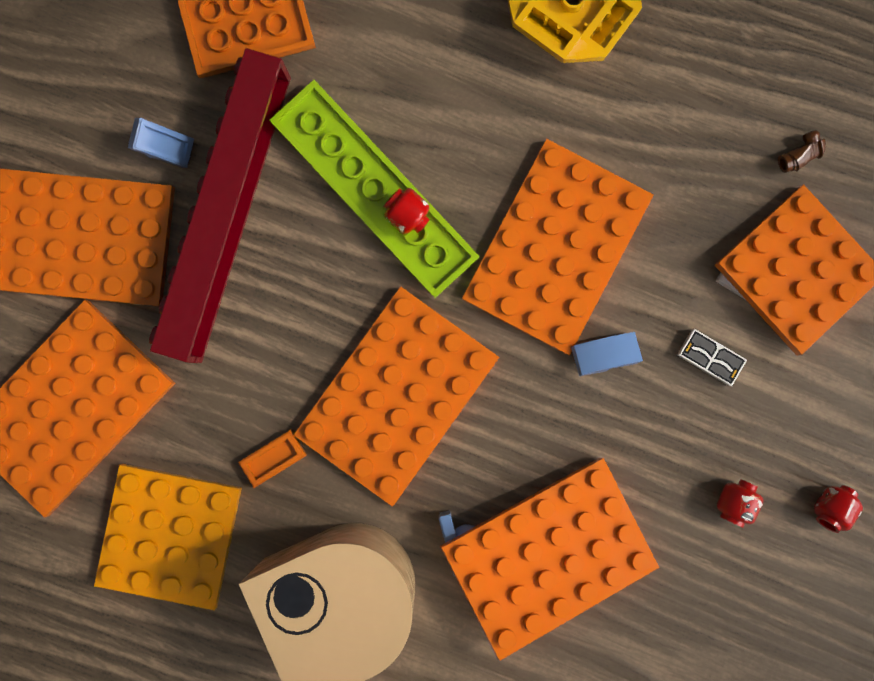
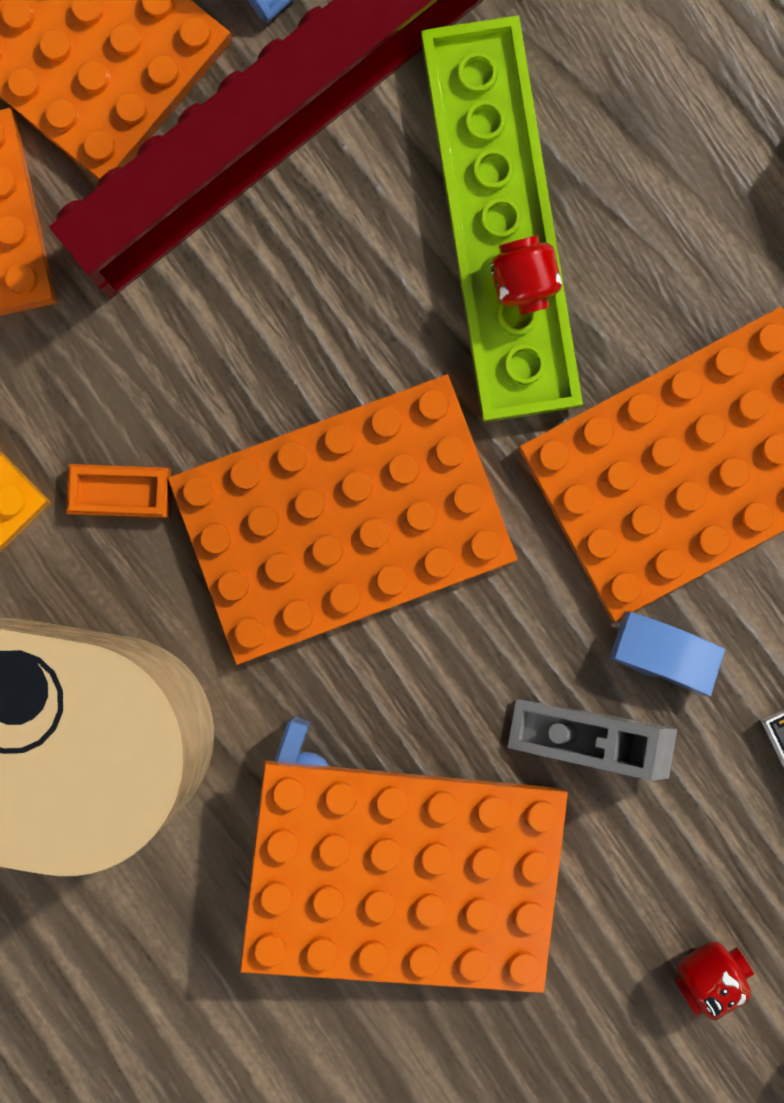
camera: 30 degrees right, 0 degrees up
none -> light grey slope [508,699,677,781]

